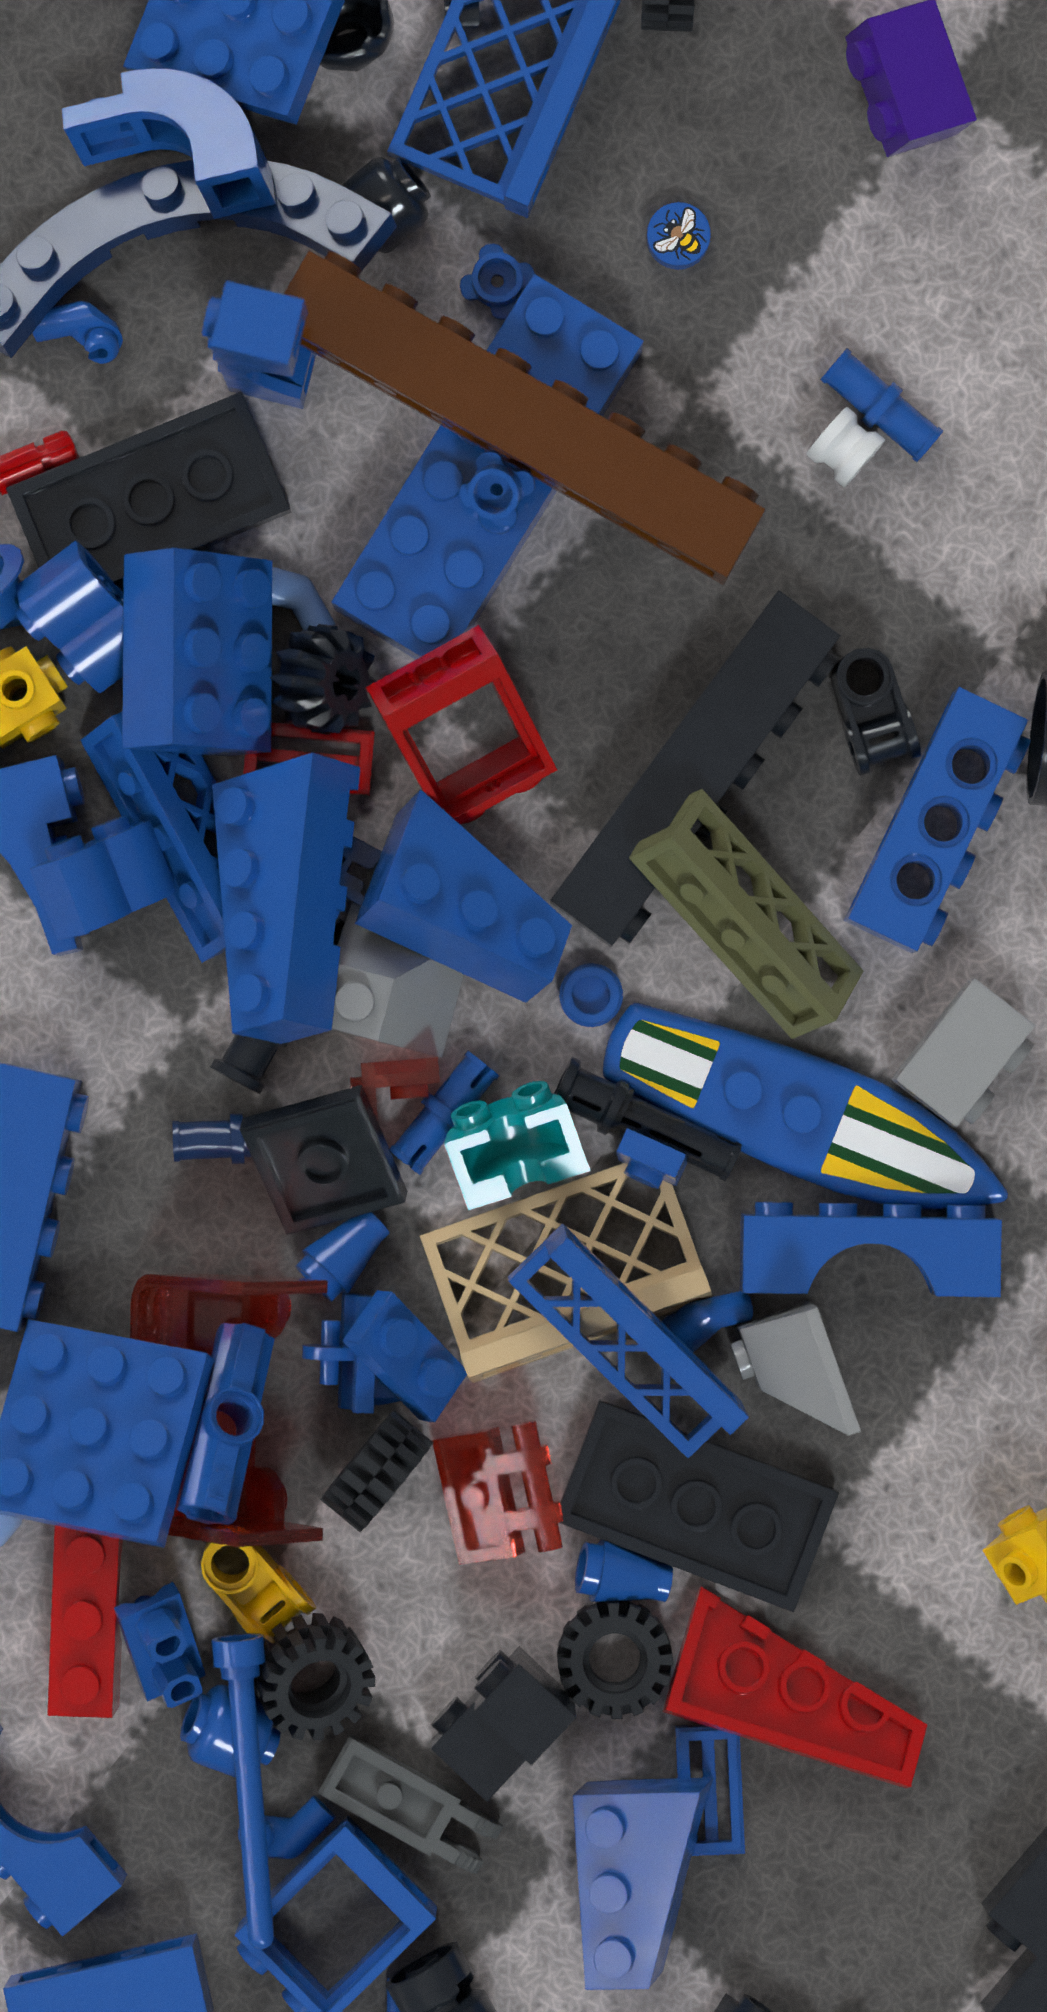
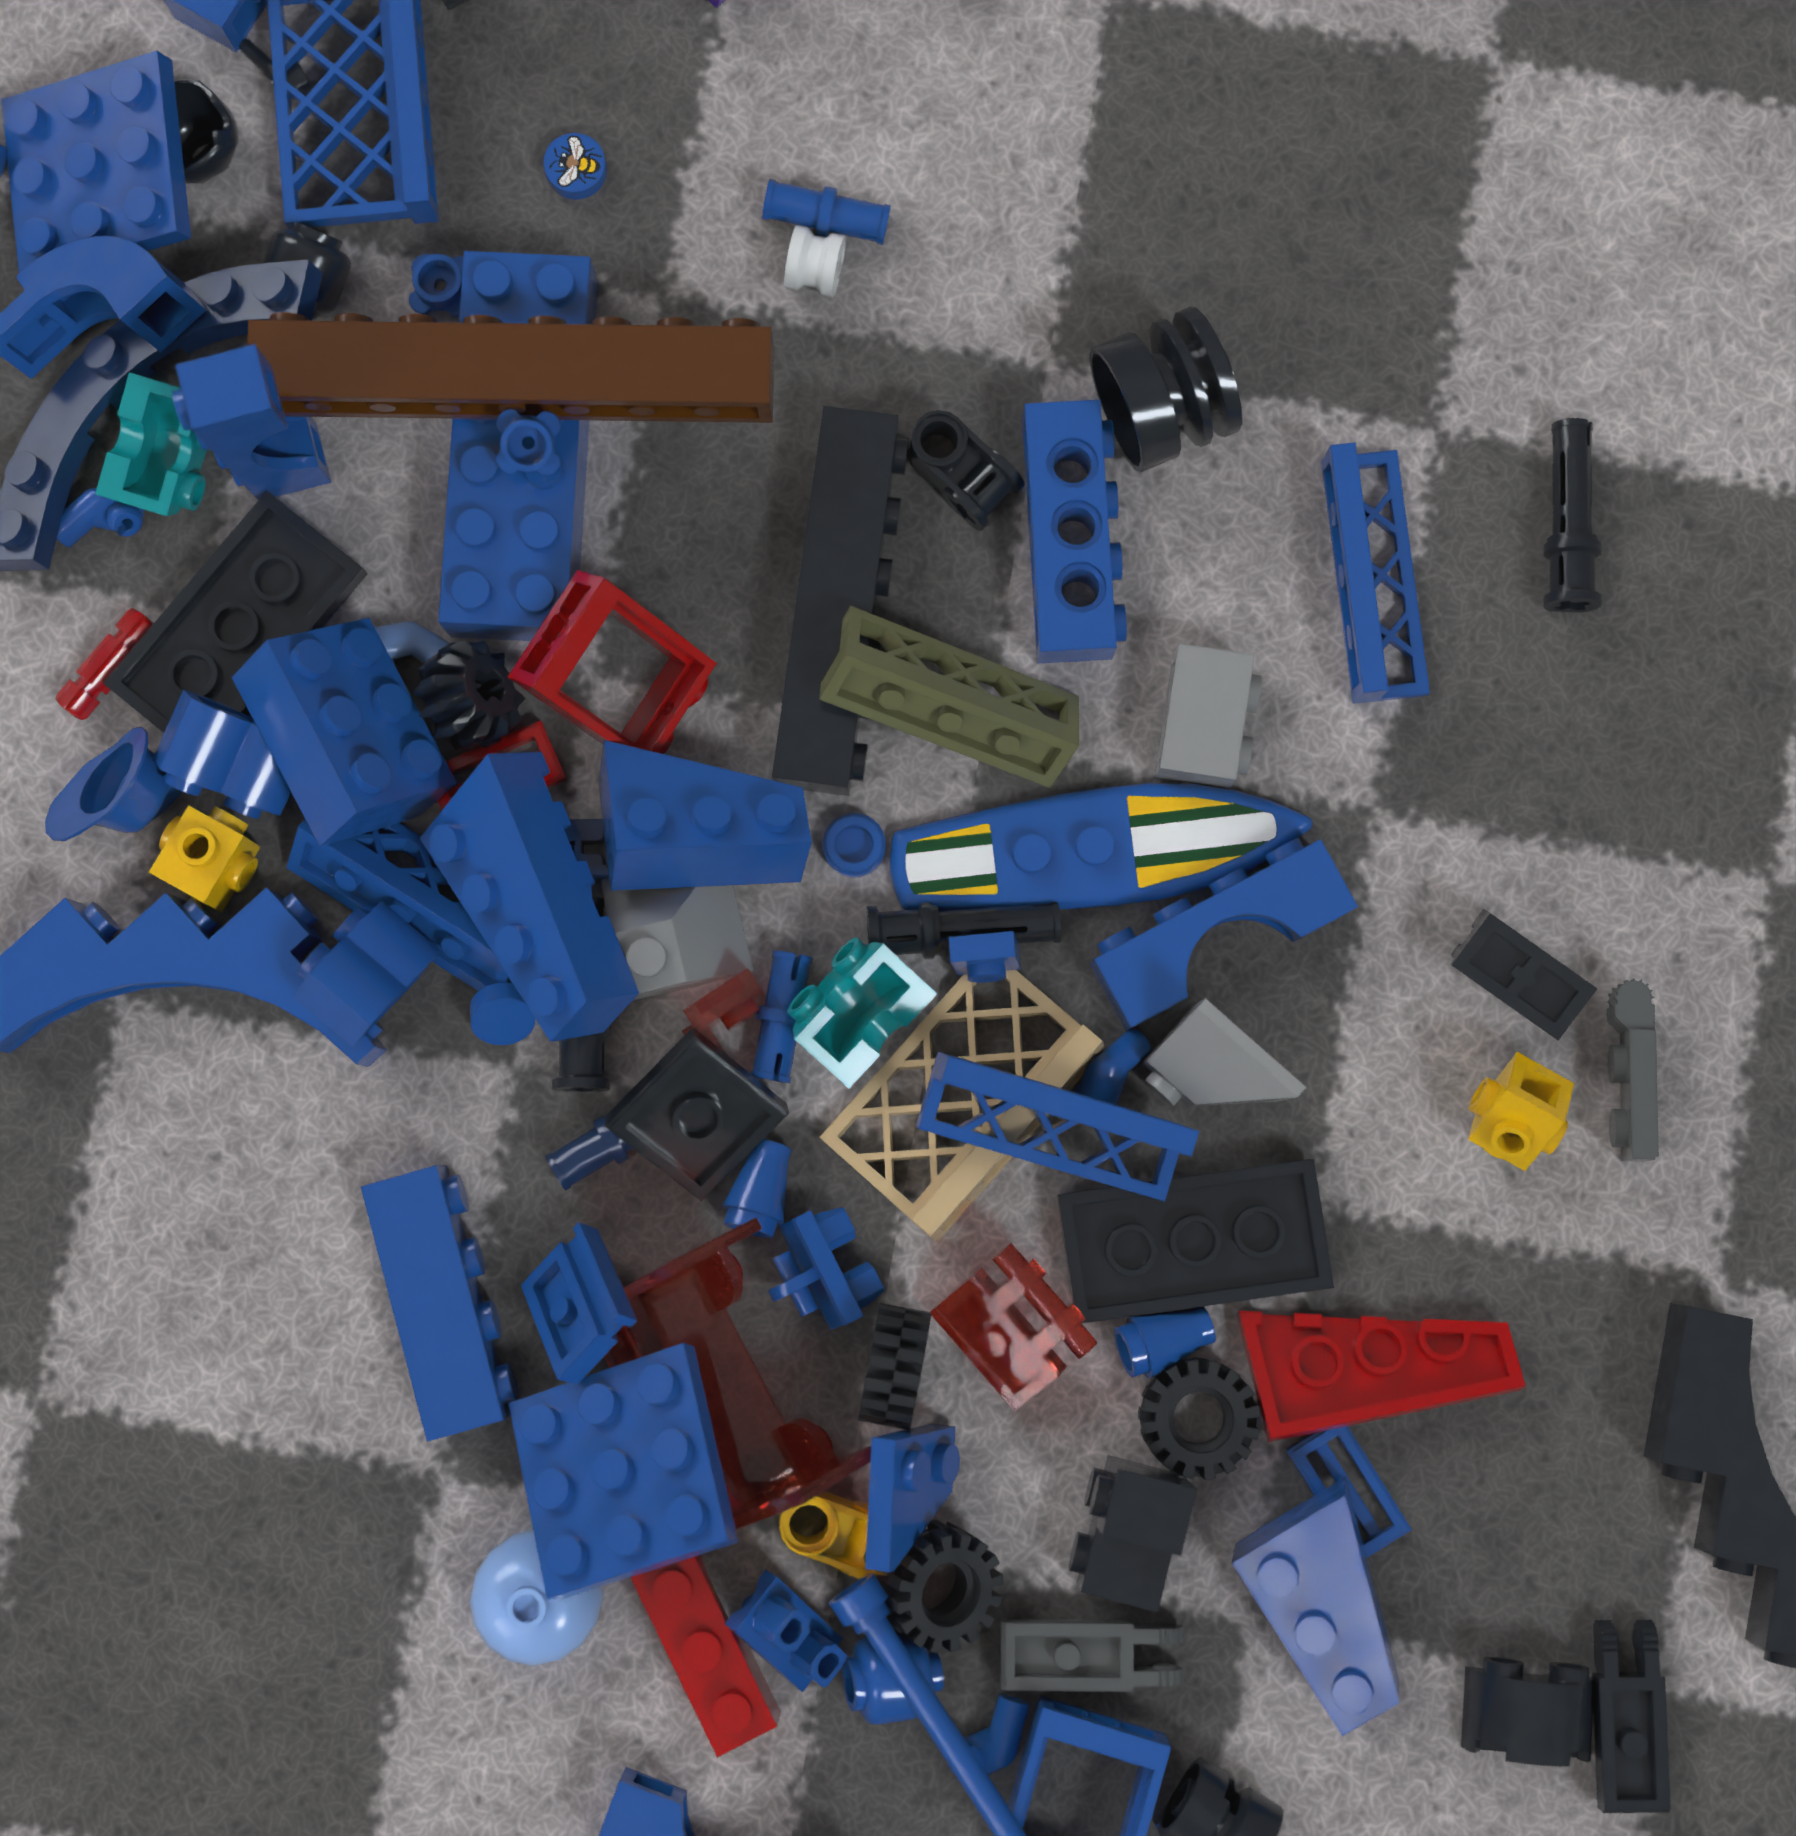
camera: 30 degrees left, 5 degrees down
blue piece [177,1323,275,1525] -> none
blue plate [342,1290,467,1423] -> none
none -> teal cylinder [95,372,211,516]
none -> blue tile [470,983,535,1045]
none -> blue plate [521,1222,637,1385]
none -> blue wing [865,1424,960,1572]

